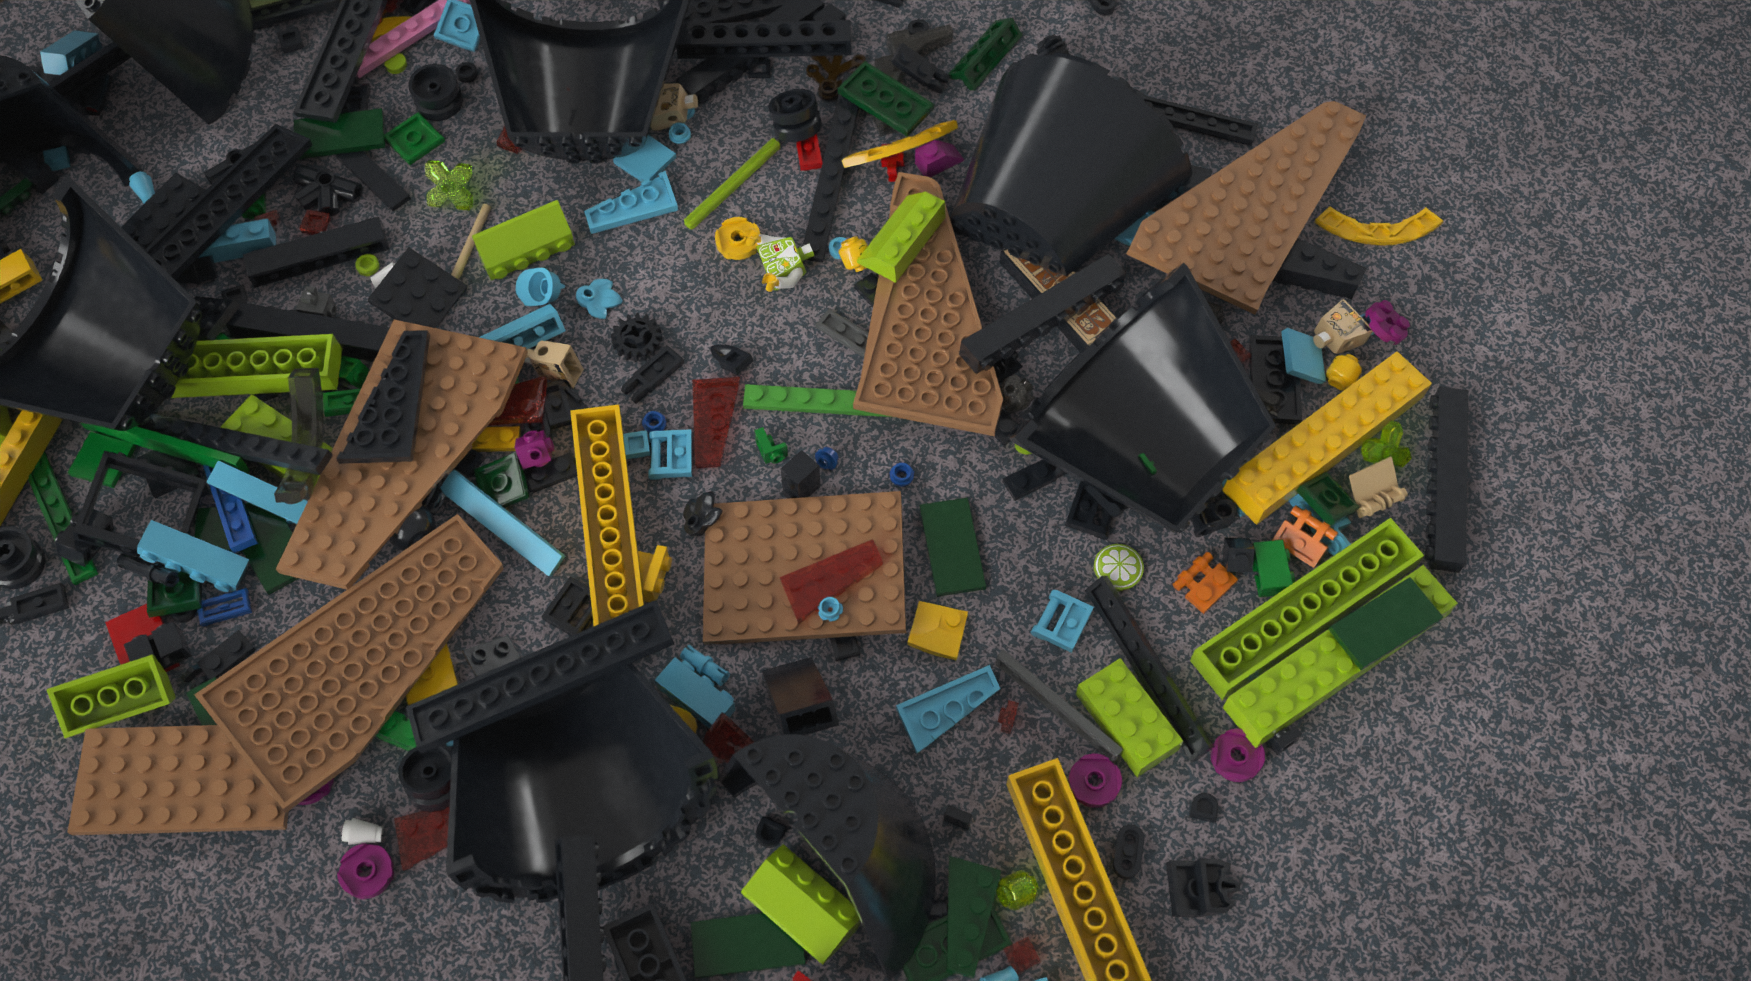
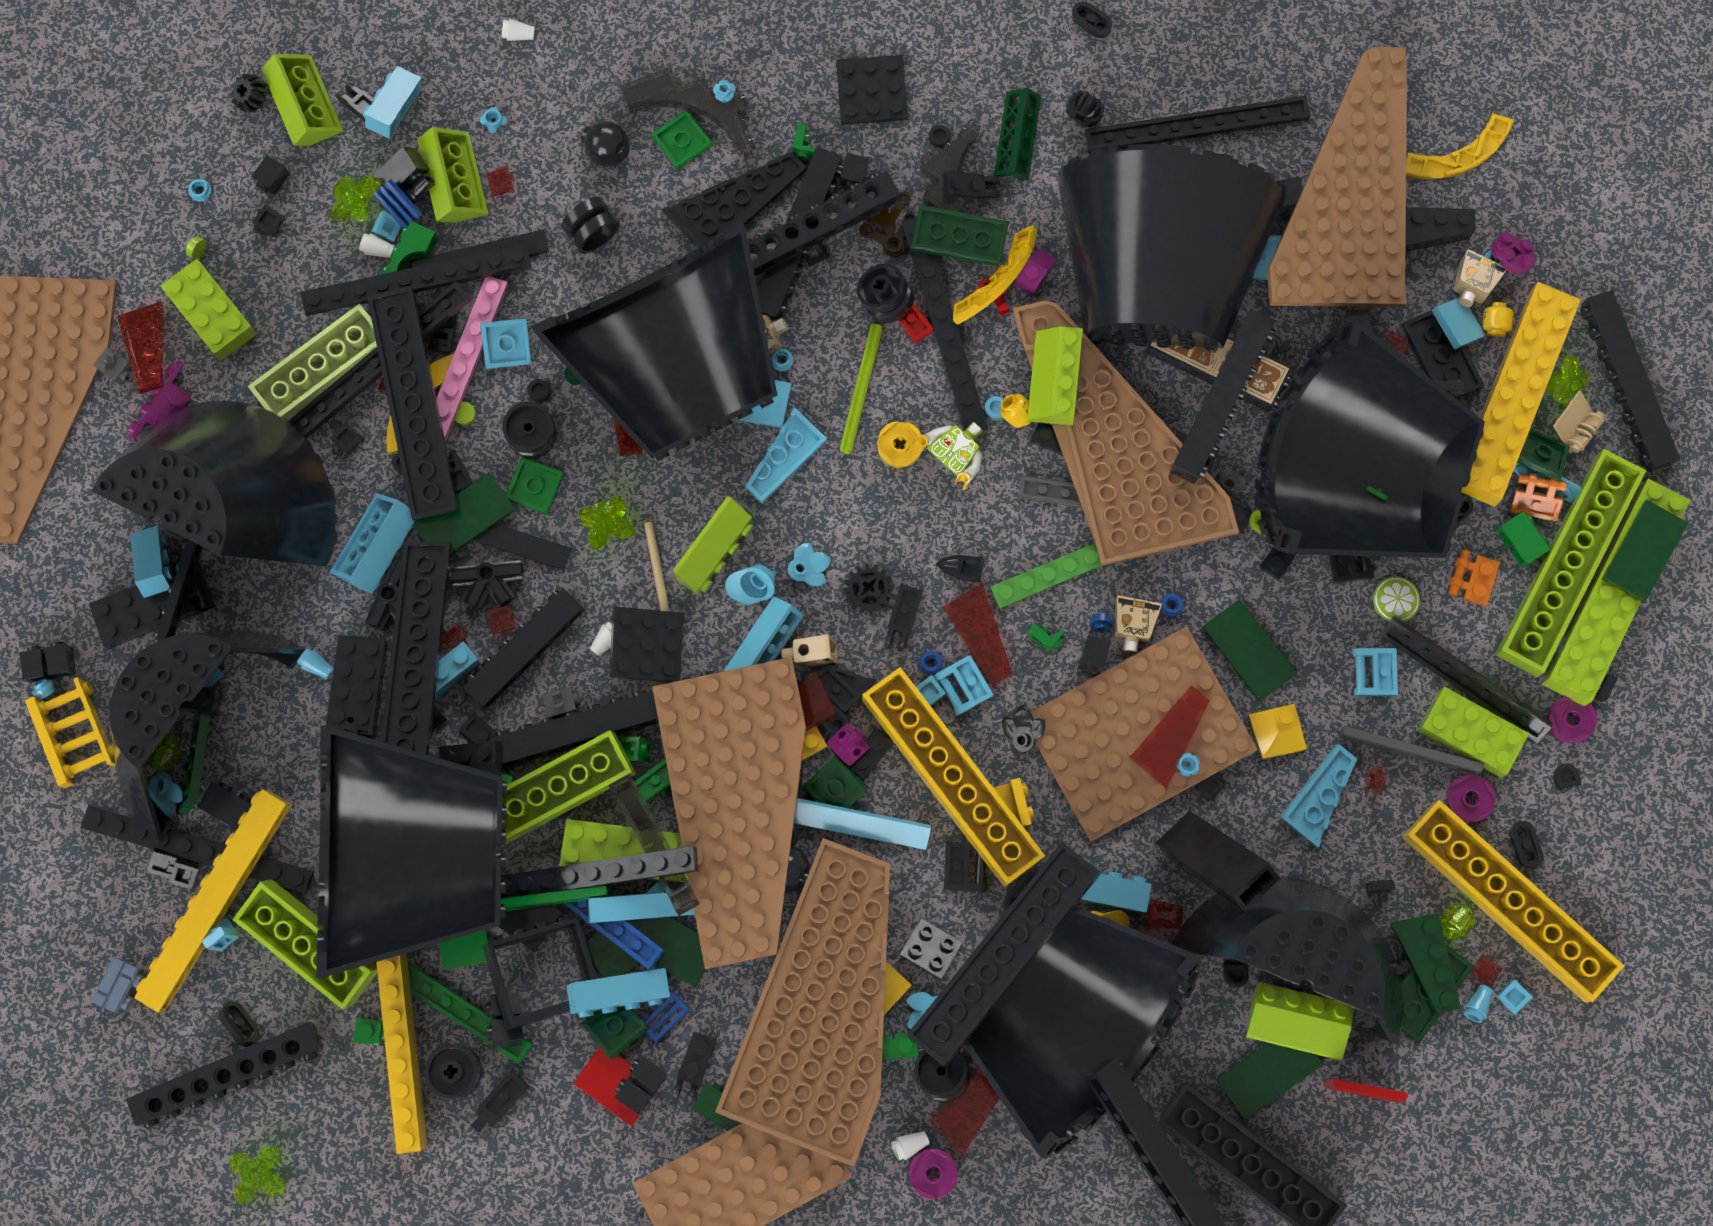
camera: 25 degrees left, 15 degrees up
lime slope [46,654,176,738] -> none
black pin [117,553,179,587] -> none
black wing [336,330,430,464] -> none
lime tile [355,254,380,276] -> none
medium azure pin [680,645,730,686] -> none
black plate [1166,858,1241,918] -> none
black brick [1223,537,1255,572] -> none
none -> medium azure slope [330,493,416,594]
none -> tan torso [1115,595,1162,653]

